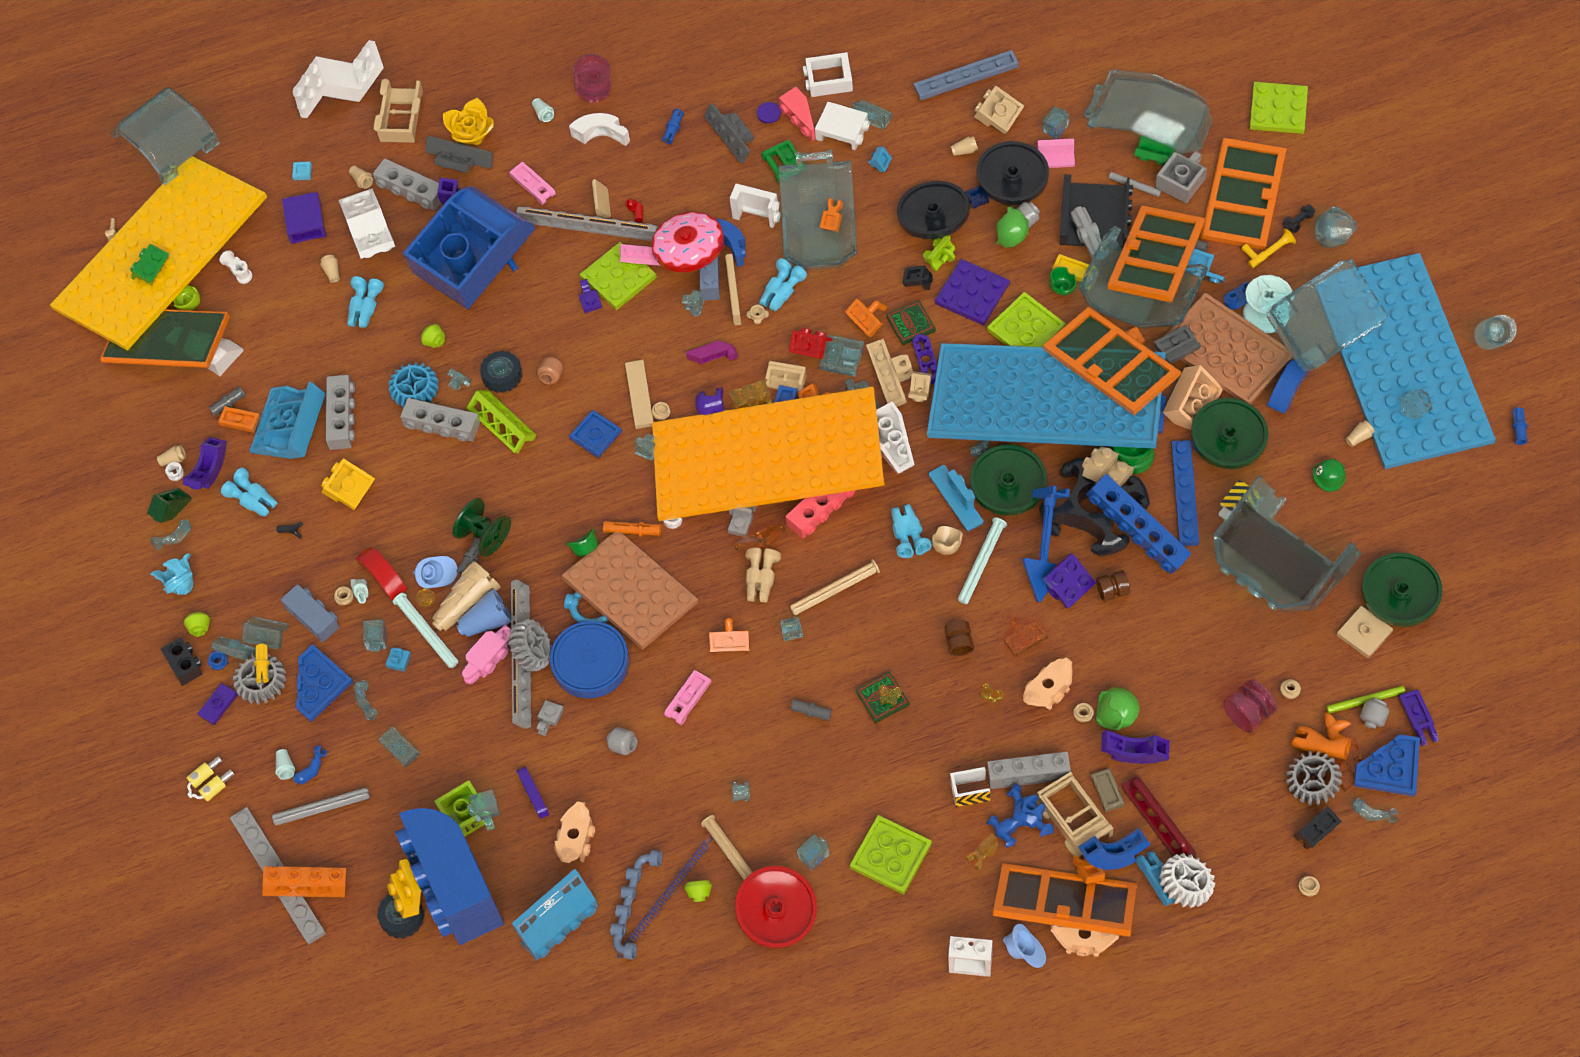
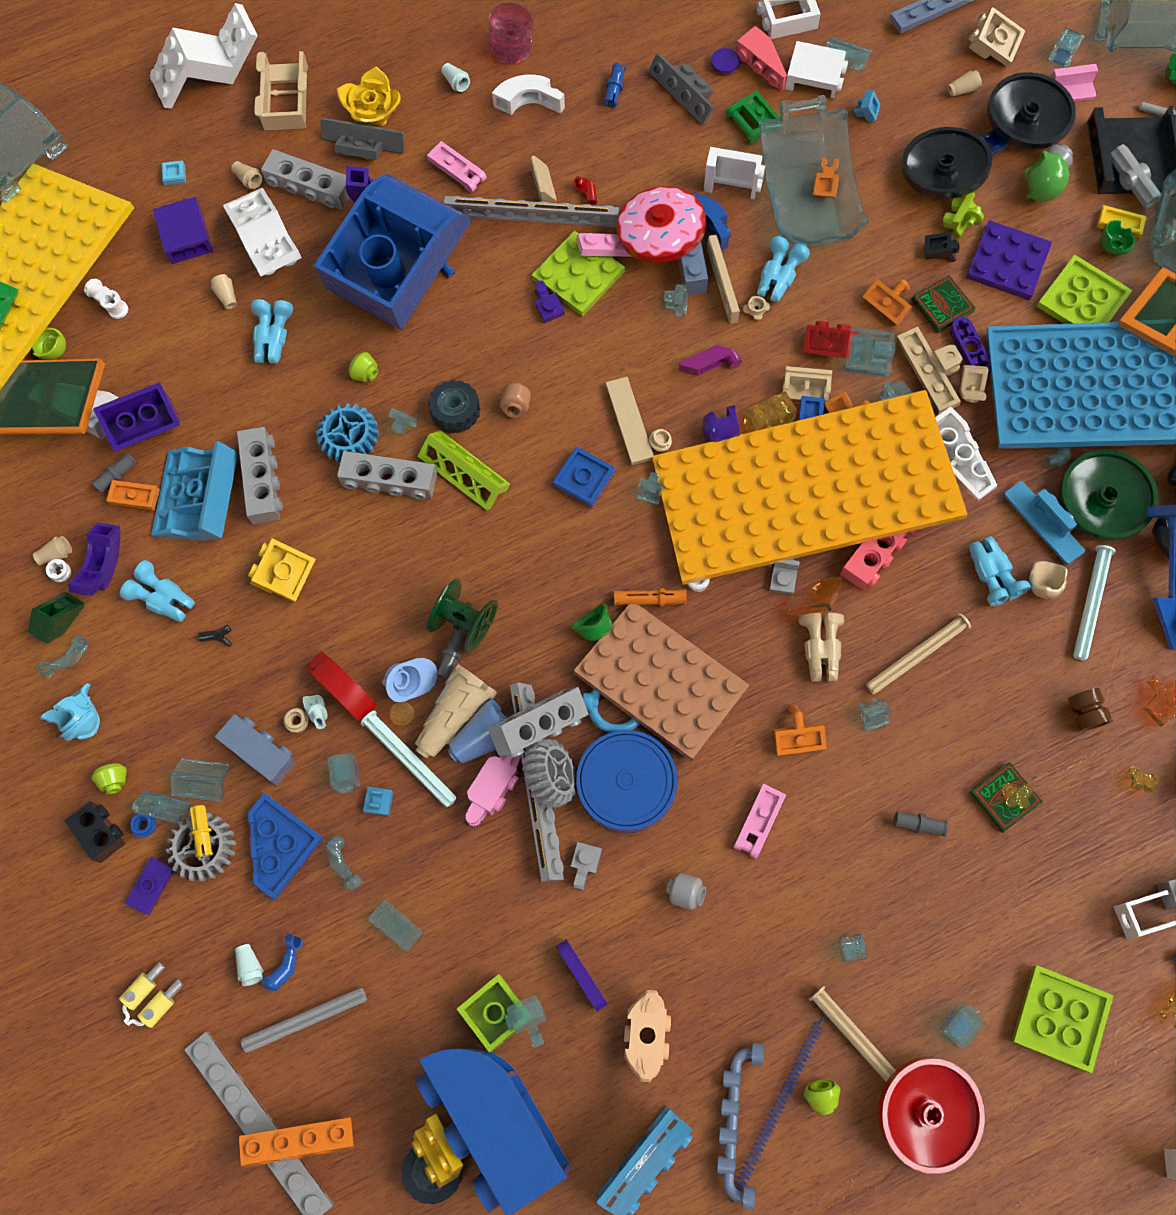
camera: 10 degrees left, 10 degrees up
none -> dark purple slope [93,382,181,452]
none -> light grey brick [488,687,589,758]

